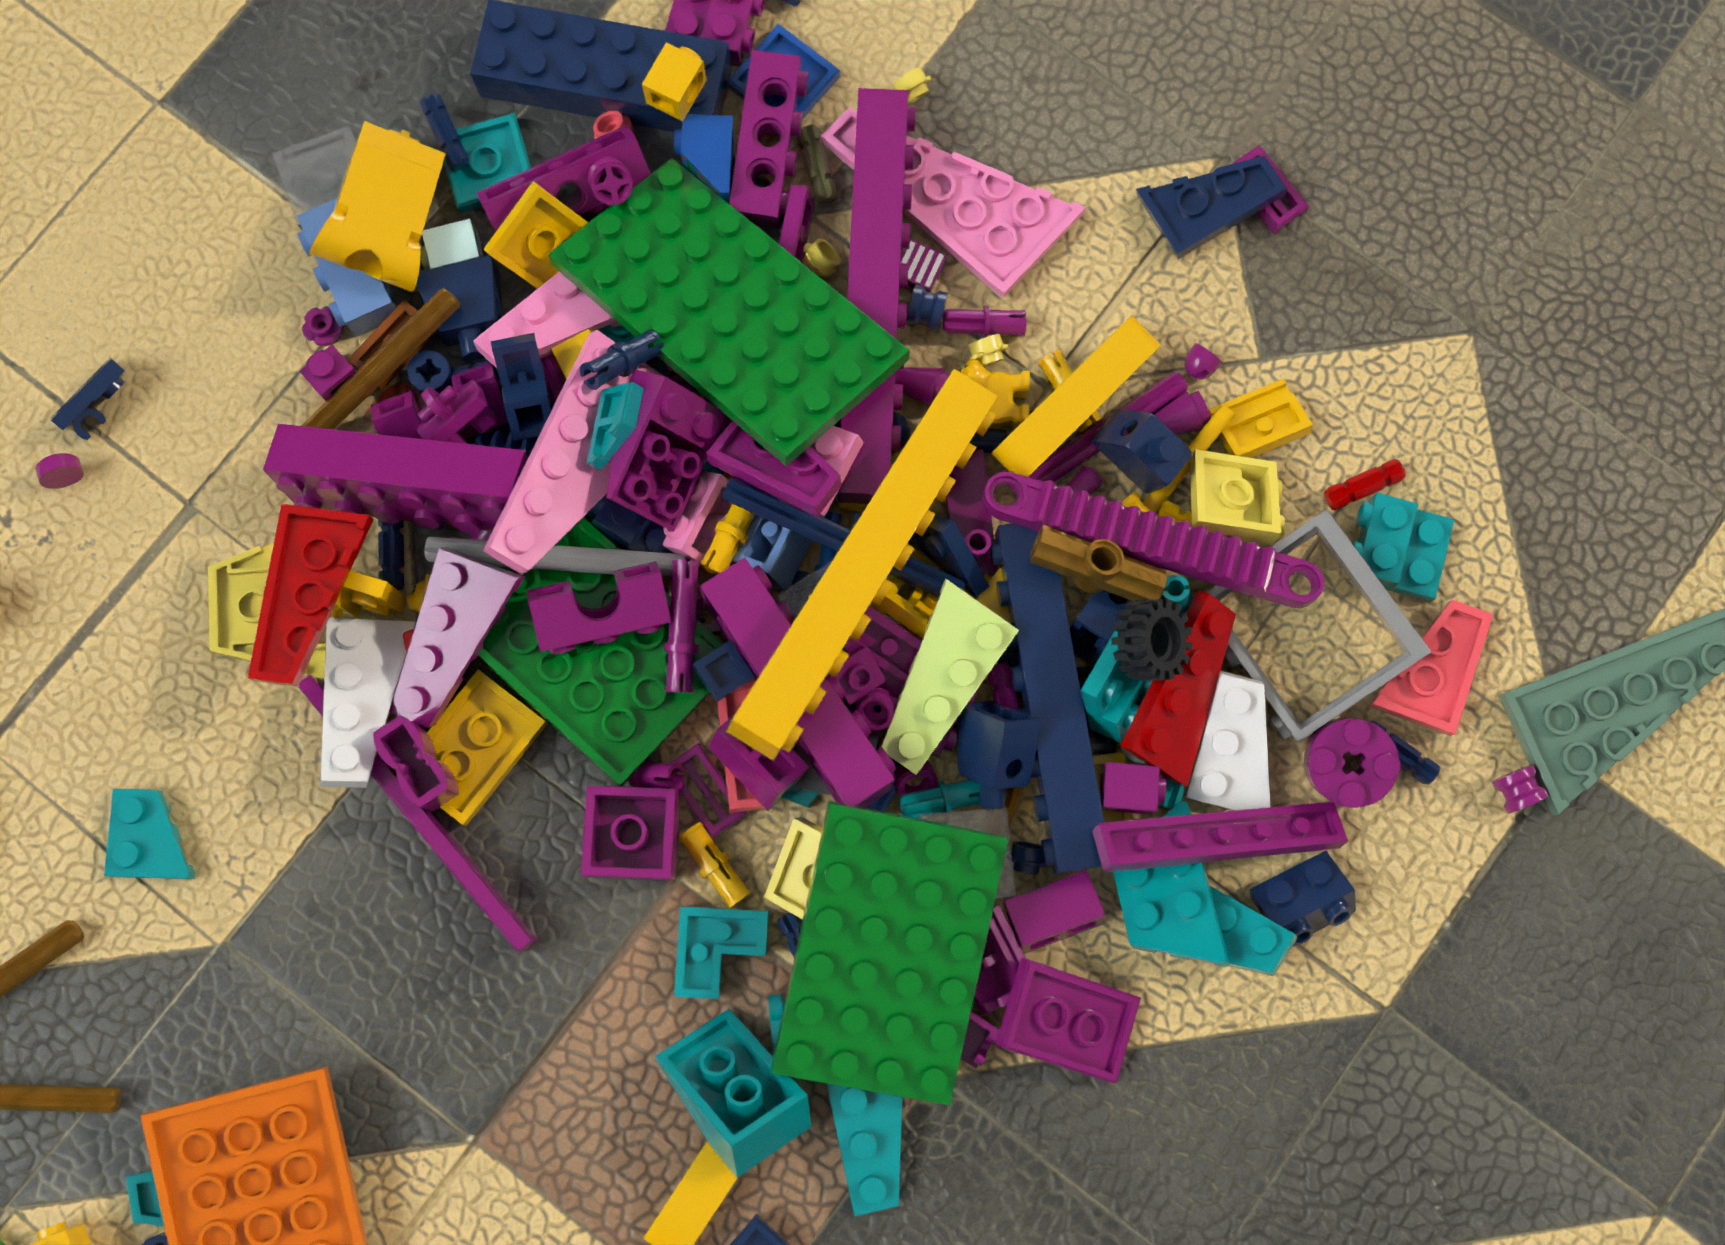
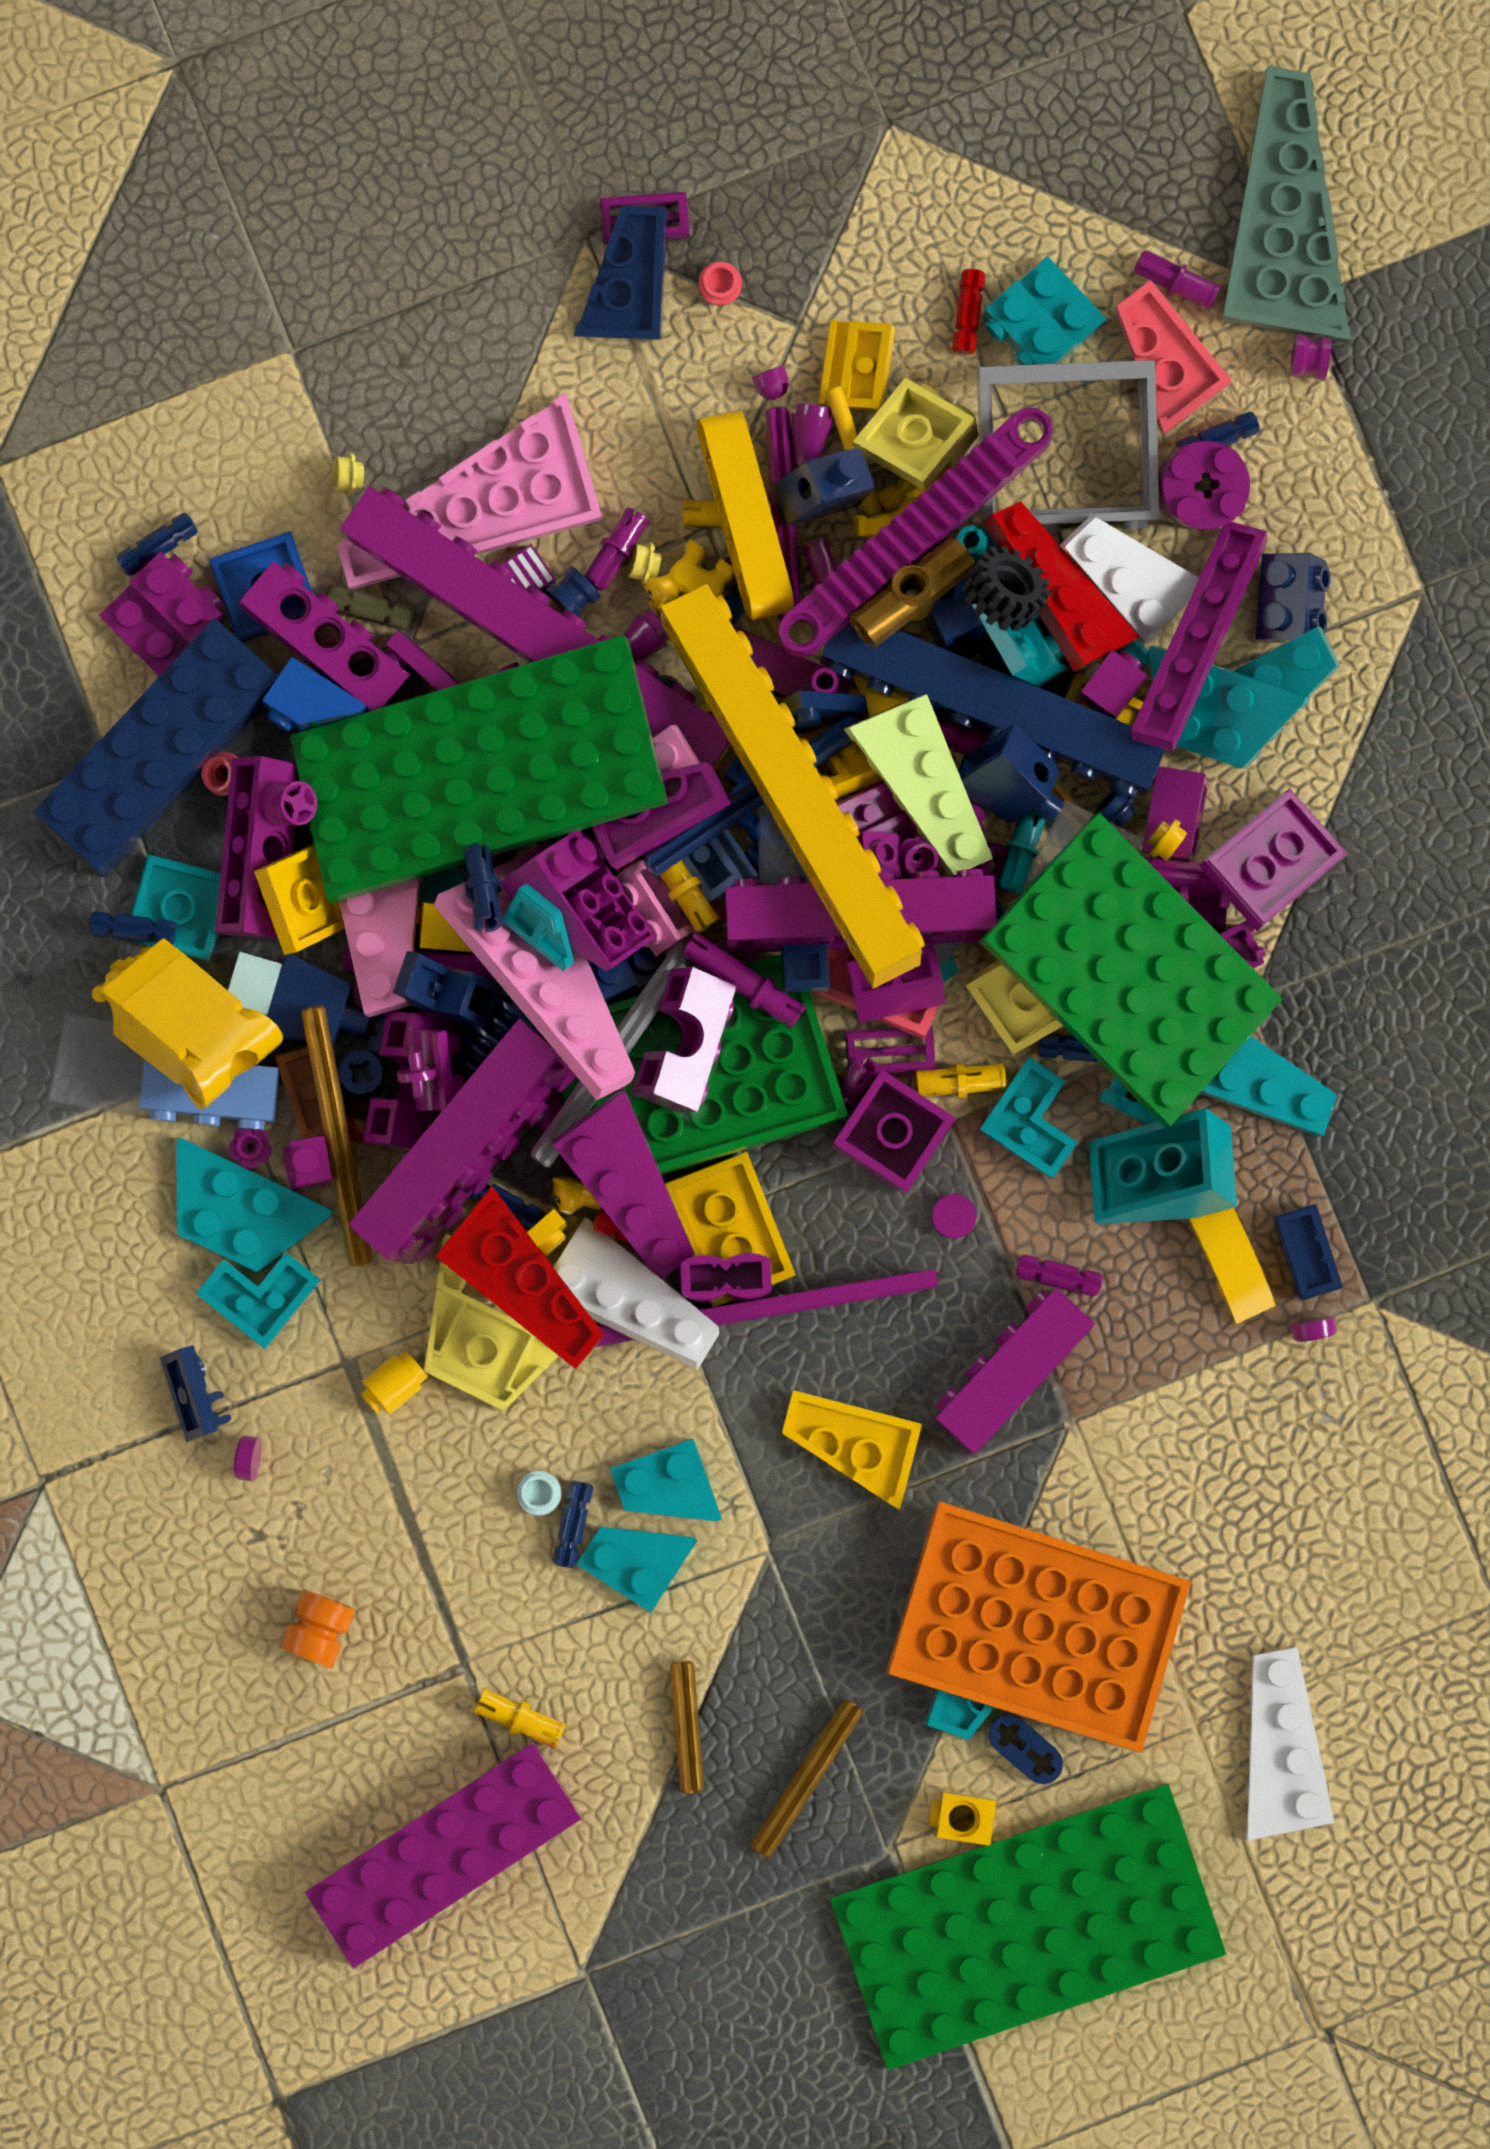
camera: 70 degrees left, 5 degrees up
yellow brick [642,42,707,121] -> none
light yellow plate [803,238,841,278] -> none
none -> teal wing [176,1137,334,1273]
none -> teal plate [195,1252,322,1350]
none -> yellow brick [360,1351,428,1415]
none -> light aqua plate [517,1471,561,1515]
none -> dark blue axle [552,1480,593,1568]
none -> teal wing [610,1439,722,1522]
none -> coral plate [698,262,742,306]
none -> yellow wing [781,1390,922,1510]
none -> magenta tile [932,1194,977,1239]
none -> magenta brick [934,1288,1095,1455]
none -> magenta axle [1016,1254,1103,1297]
none -> magenta axle [1134,250,1221,311]
none -> yellow plate [1148,819,1187,861]

